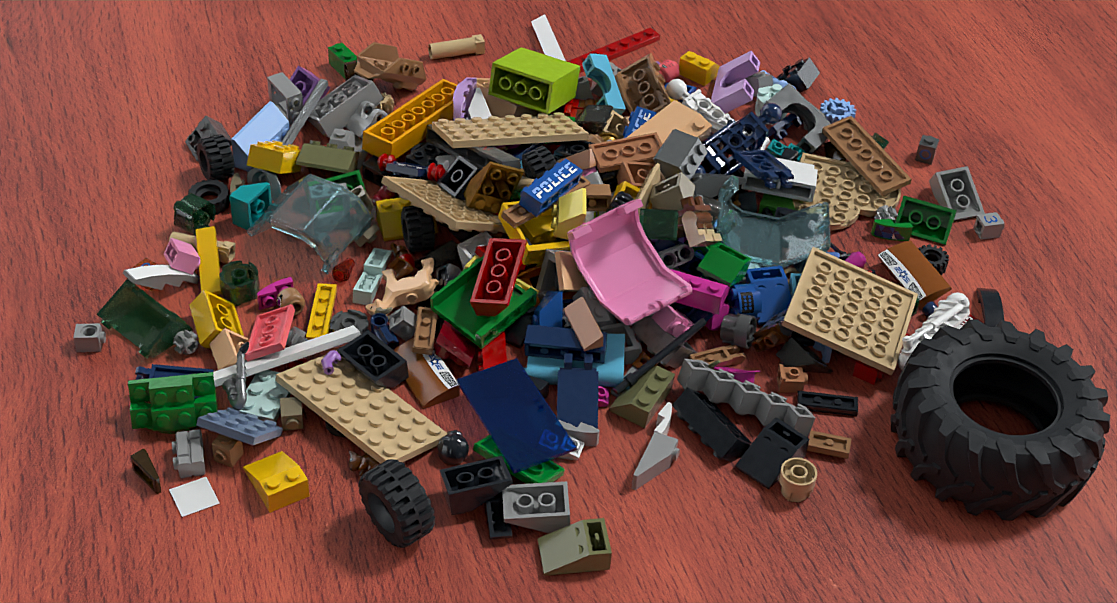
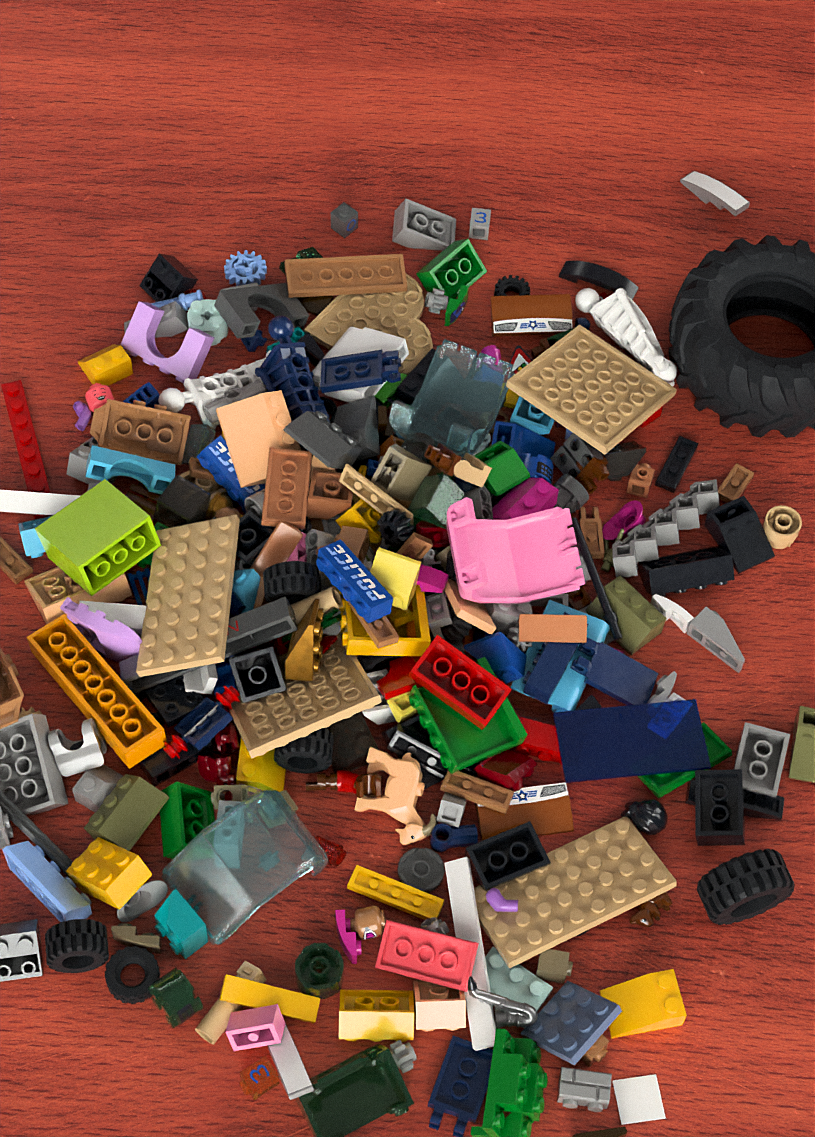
camera: 70 degrees left, 15 degrees up
light aqua slope [353,248,392,305] -> none

